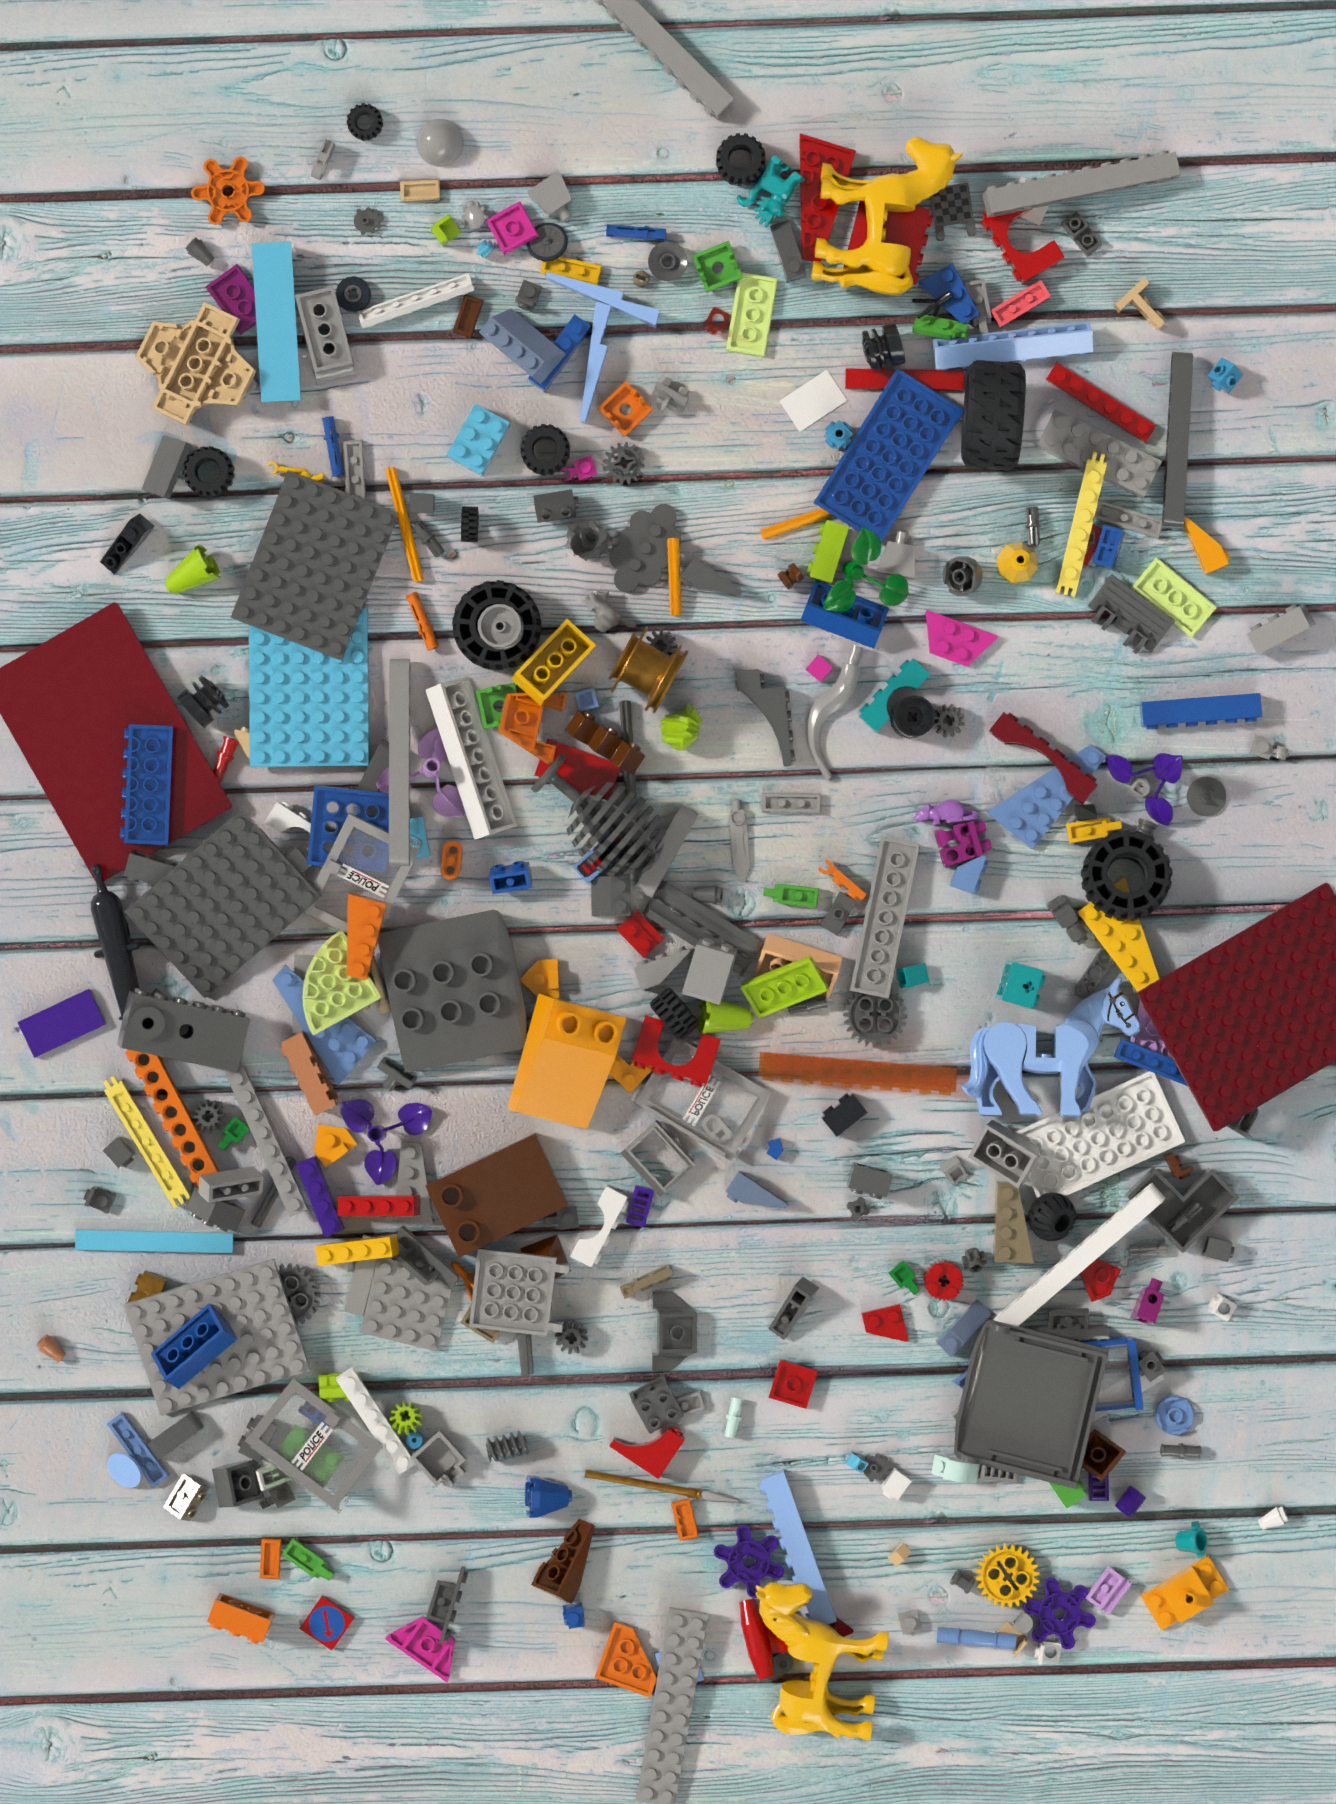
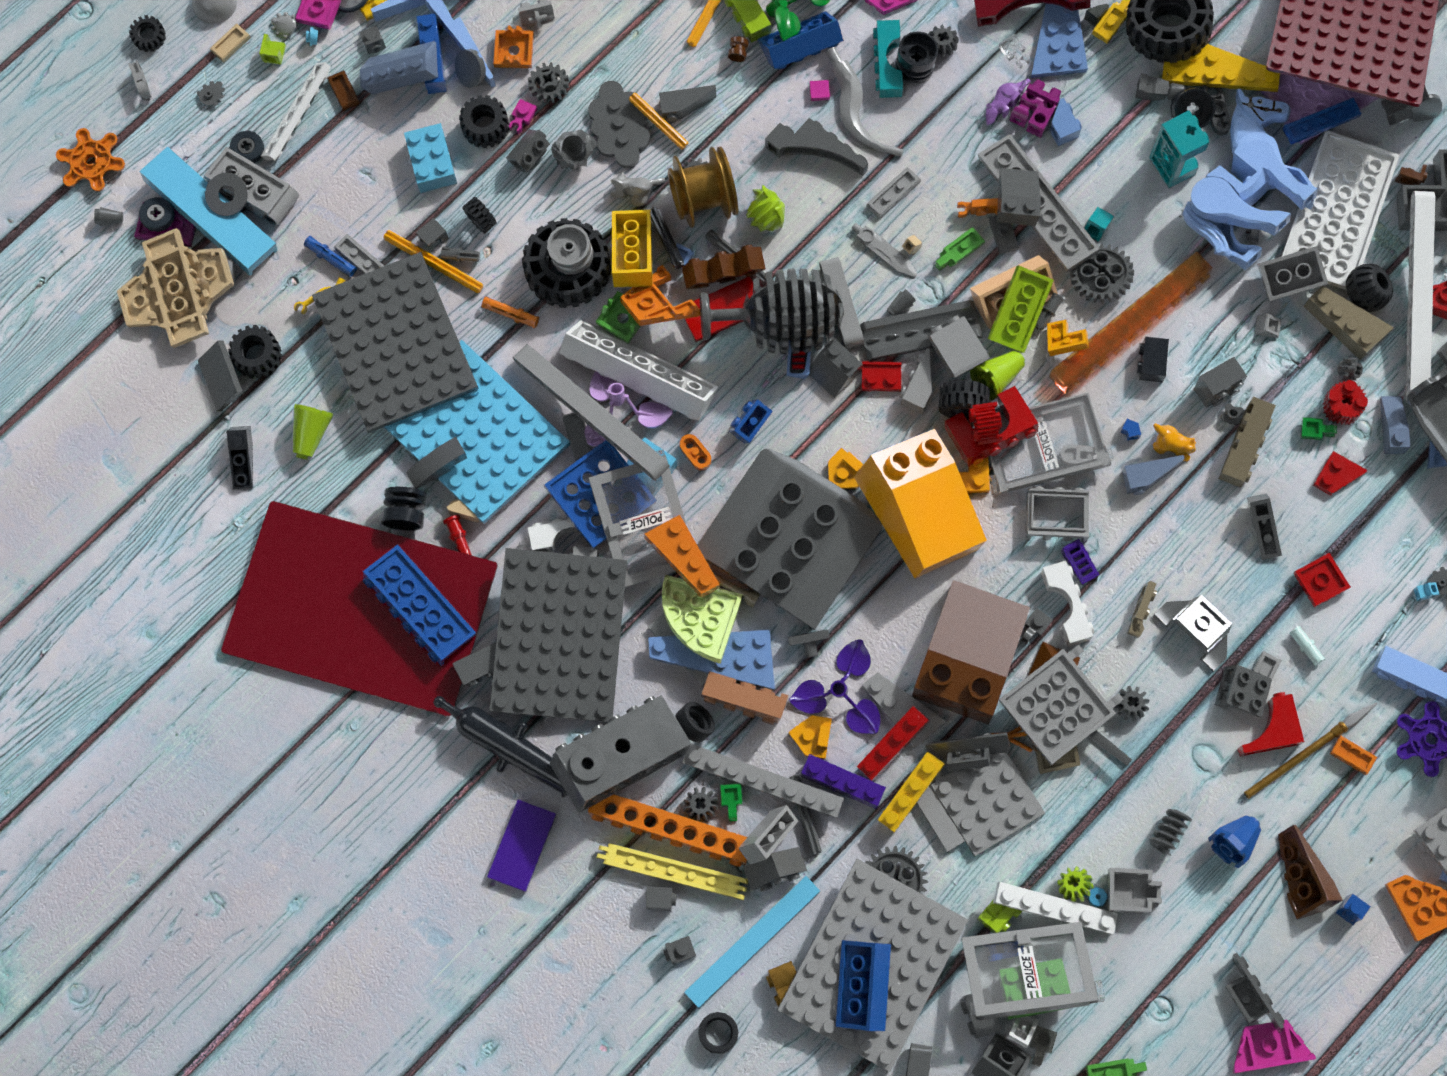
camera: 40 degrees left, 15 degrees down
none -> black bush [139,197,175,232]
none -> dark grey gear [205,173,248,216]
none -> dark grey slope [406,437,467,489]
none -> dark grey tile [455,49,486,88]
none -> black axle [650,207,684,269]
none -> black tyre [675,702,715,743]
none -> black tyre [698,1012,739,1054]
none -> tan piece [902,235,922,255]
none -> red brick [968,402,1003,445]
none -> dark grey slope [997,168,1041,226]
none -> light orange plate [1047,319,1089,356]
none -> light orange animal [1153,423,1196,462]
none -> black wheel [1170,87,1216,128]
none -> dark tan wedge [1218,397,1276,488]

